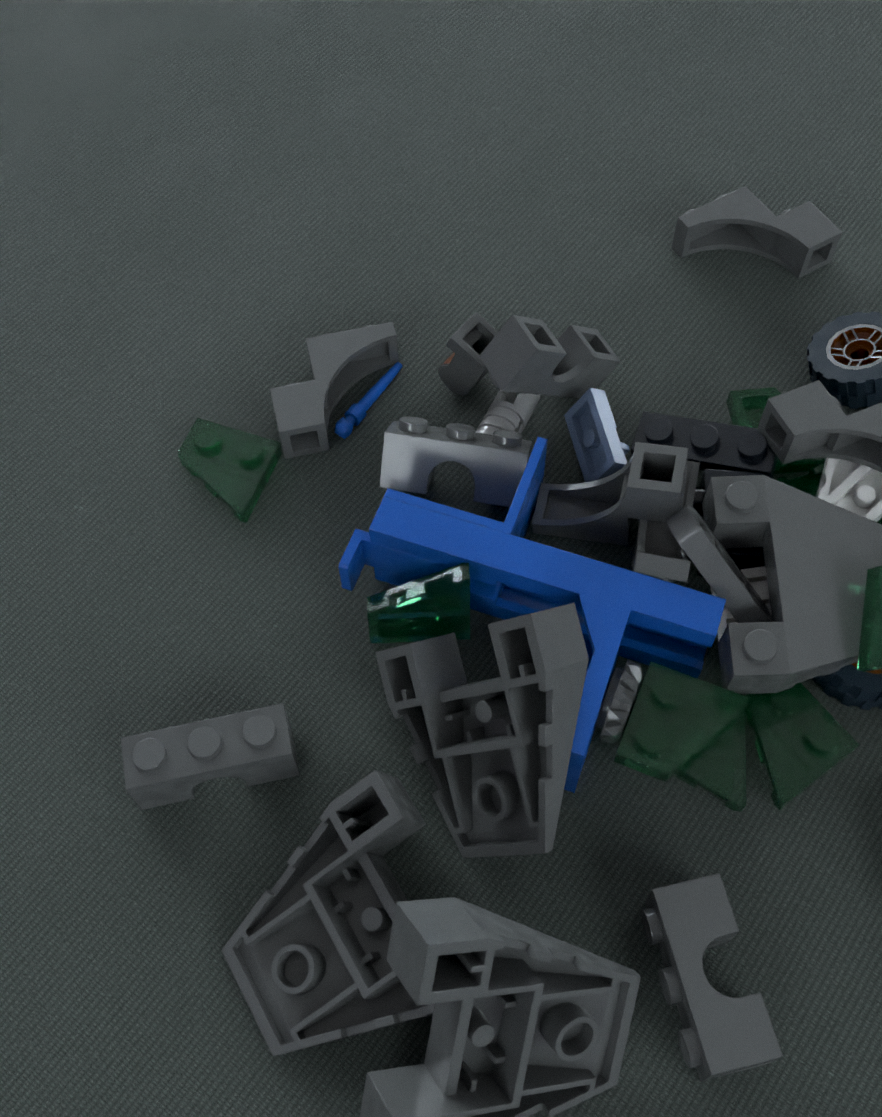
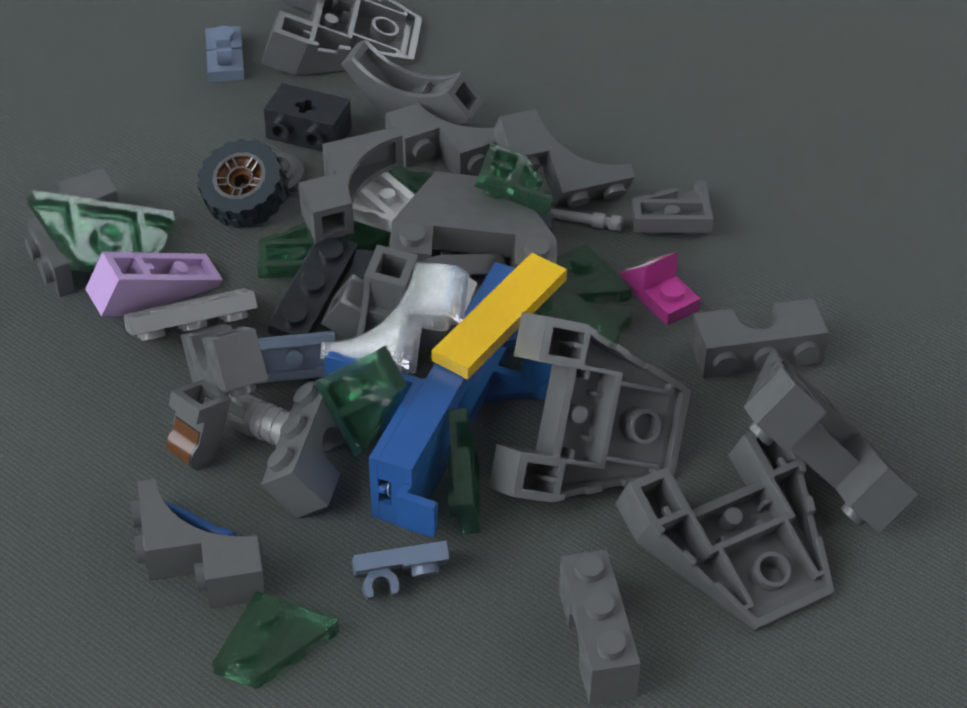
camera: 90 degrees left, 15 degrees down
none -> clear green wing [27,190,176,273]
none -> lavender slope [85,252,223,317]
none -> light grey plate [123,288,257,341]
none -> clear green wing [314,345,407,457]
none -> clear arch [320,262,470,373]
none -> sand blue plate [351,540,449,600]
none -> yellow tile [432,253,567,380]
none -> dark pink slope [619,252,701,326]

